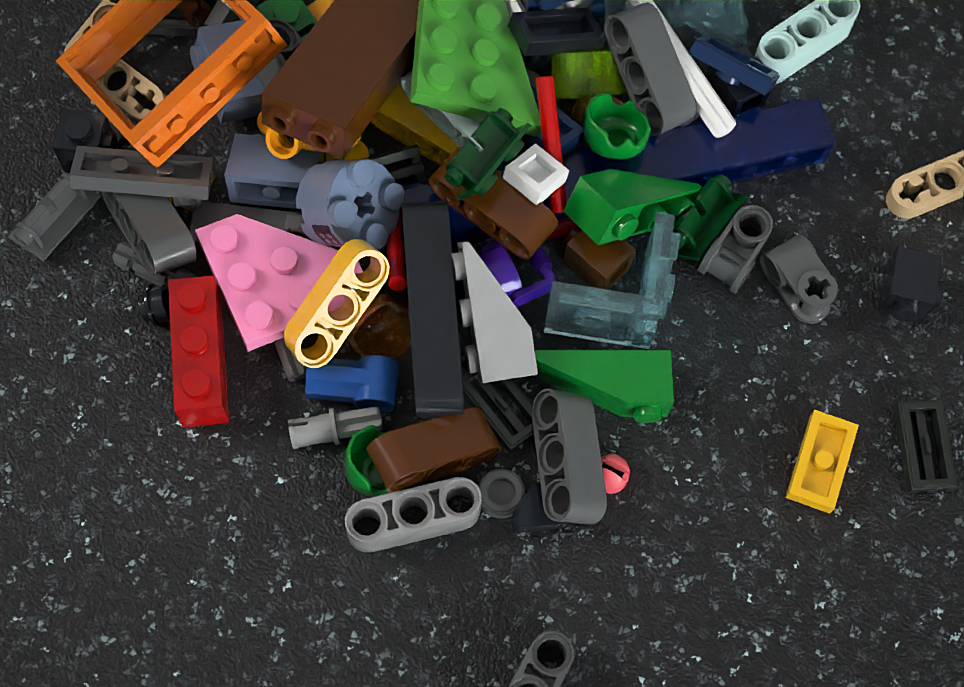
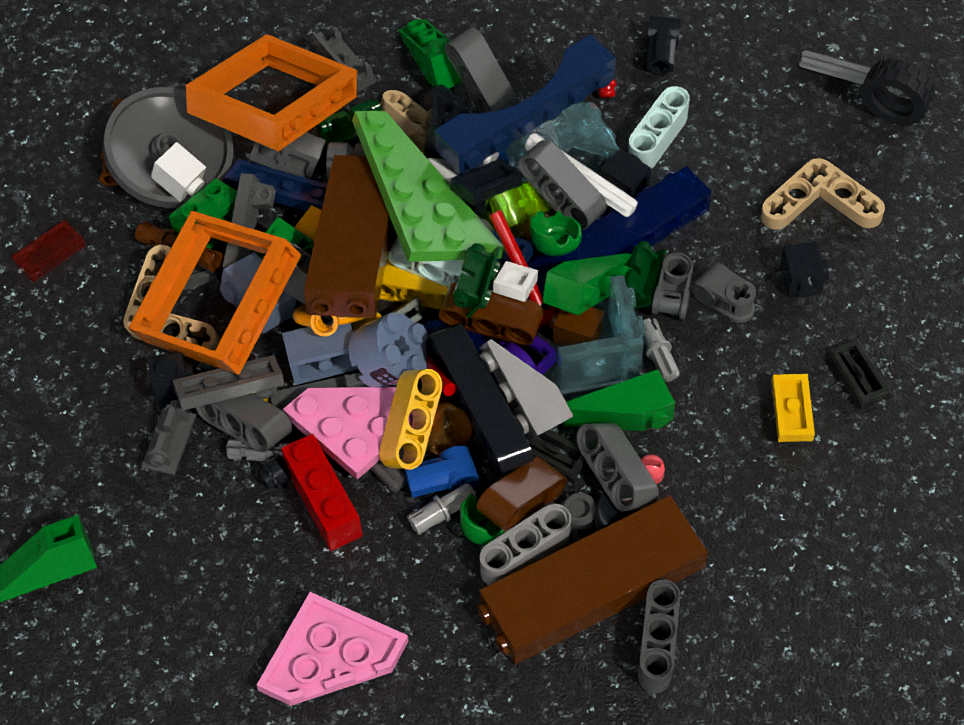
camera: 15 degrees left, 10 degrees down
dark blue plate [688,34,780,95] -> none
none -> bright pink plate [256,592,409,706]
none -> reddish brown brick [477,495,708,665]
none -> light grey axle [637,318,680,382]

